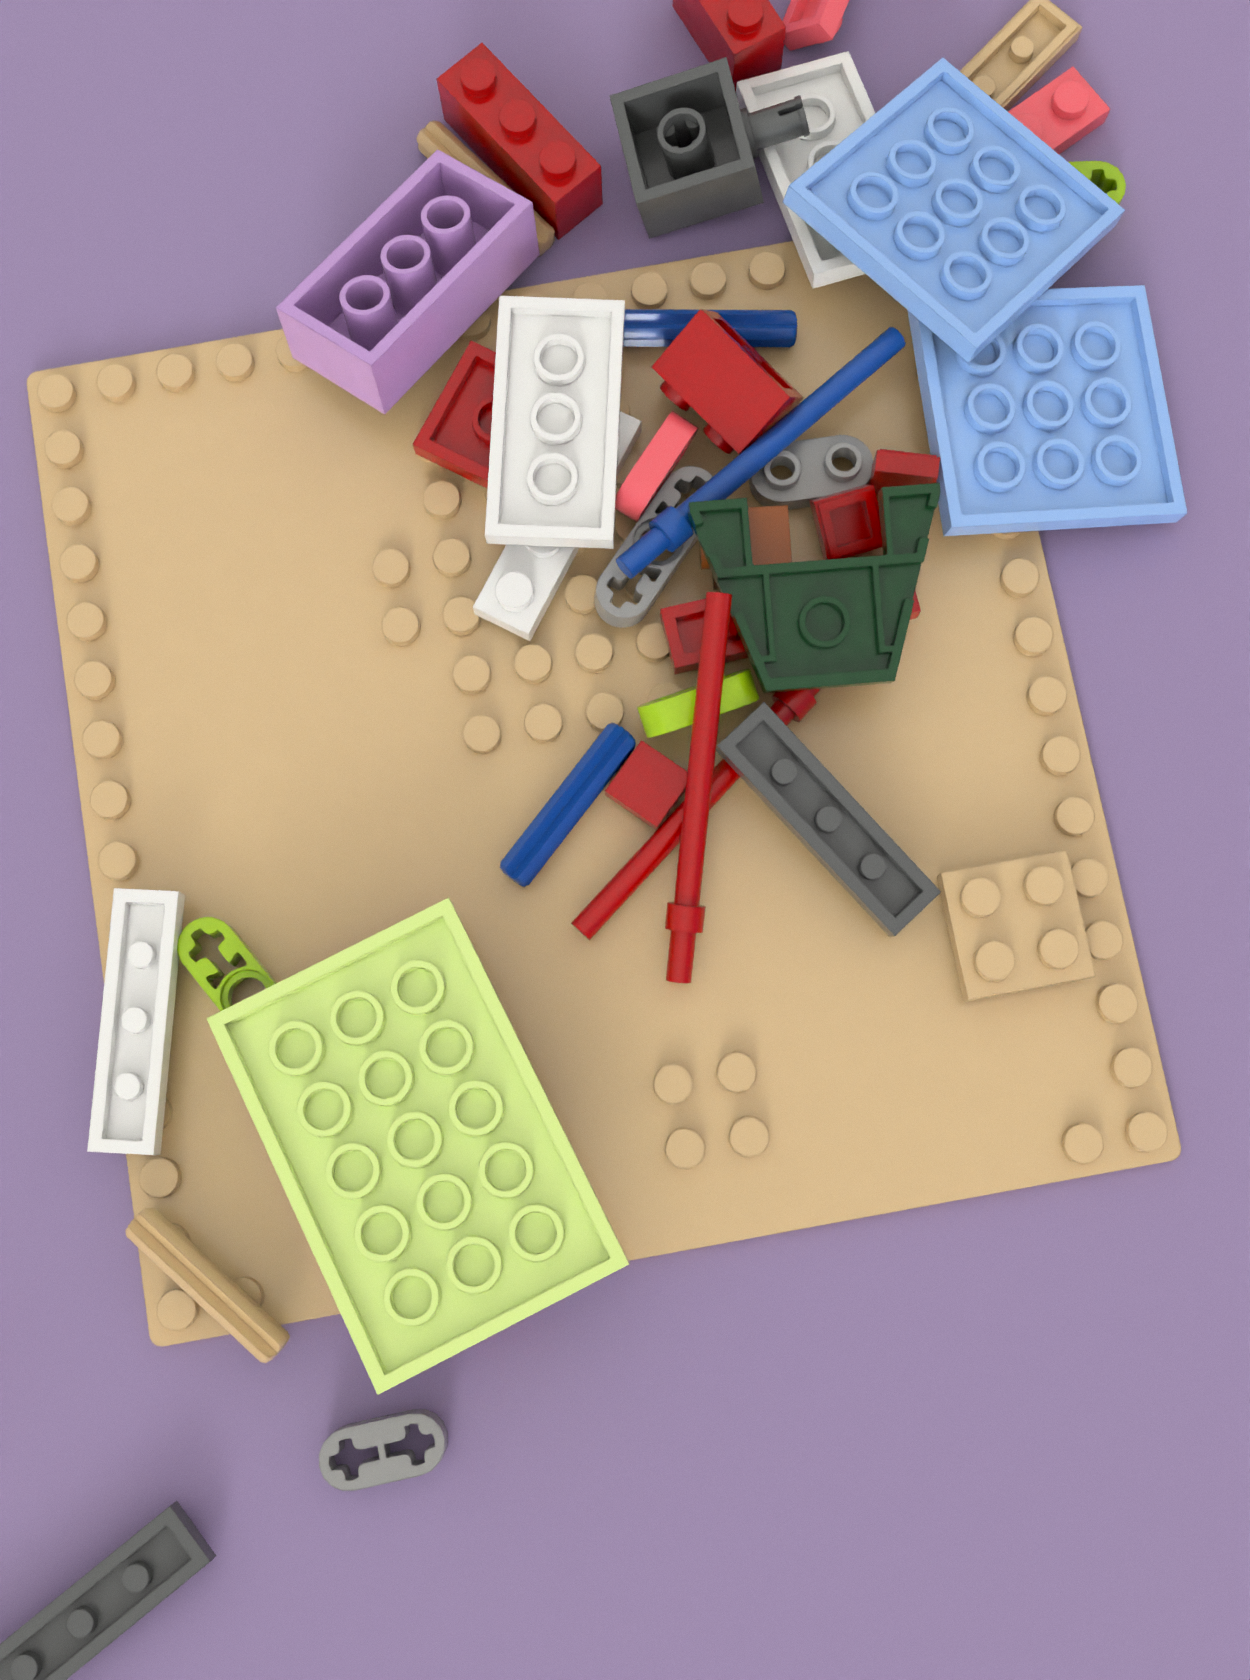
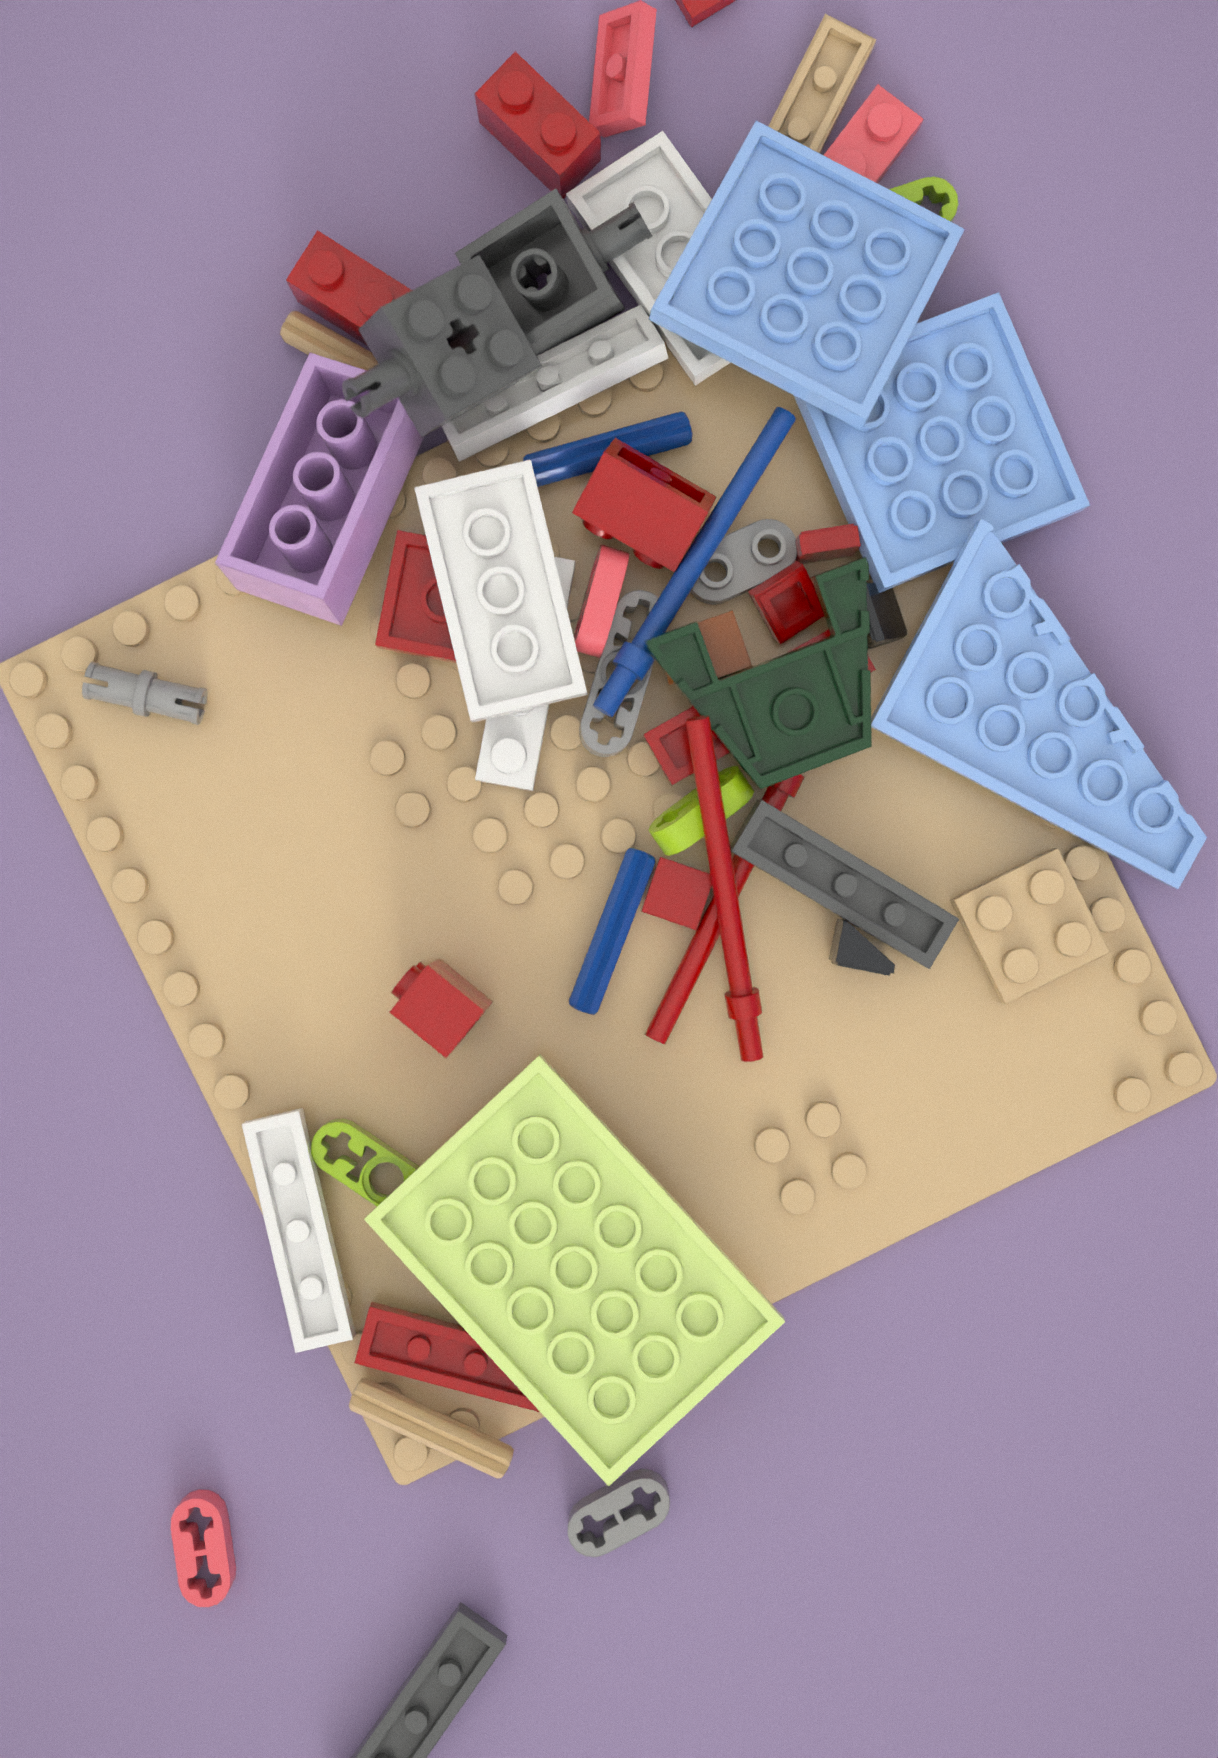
camera: 20 degrees left, 10 degrees up
none -> light grey pin [82,662,208,725]
none -> dark grey brick [342,255,541,438]
none -> red plate [354,1302,541,1413]
none -> red brick [389,958,493,1058]
none -> white plate [441,305,669,462]
none -> black slope [829,919,895,976]
none -> black slope [866,583,907,649]
none -> light blue wing [871,518,1207,889]

